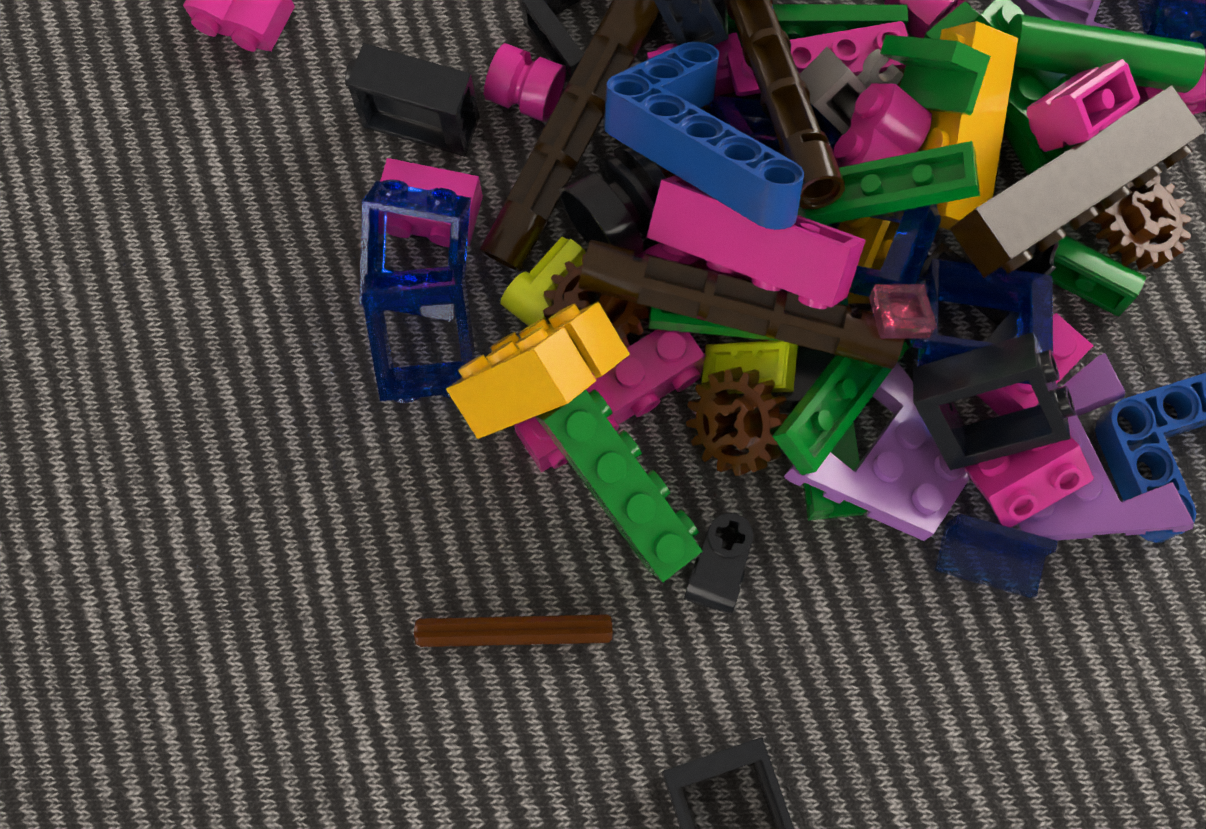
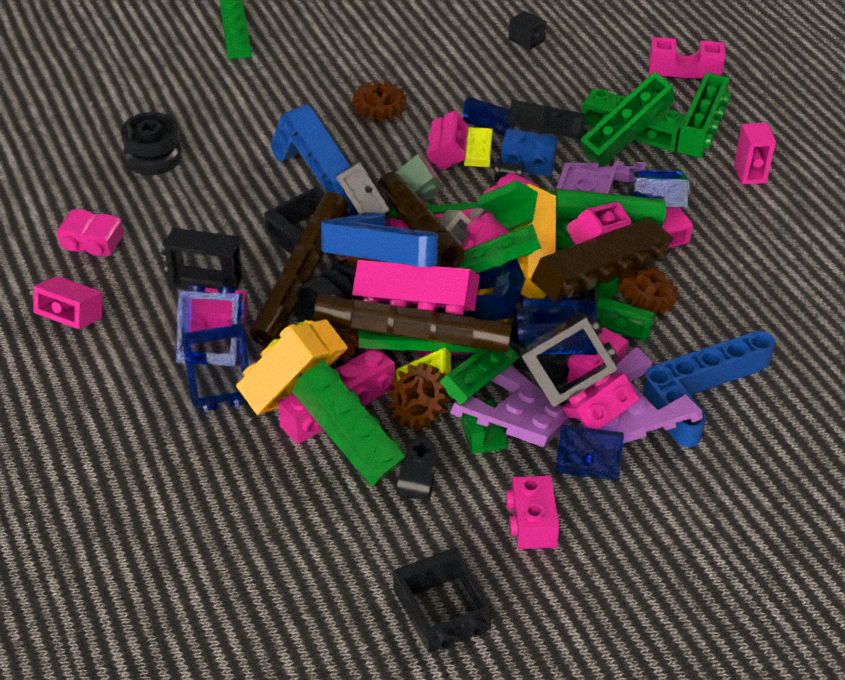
camera: 10 degrees left, 30 degrees down
reddish brown axle [414,614,613,647] -> none
dark pink wheel [484,43,567,122] -> none
clear pink plate [869,284,937,339] -> none
none -> dark pink brick [33,276,103,329]
none -> dark pink brick [505,476,559,549]

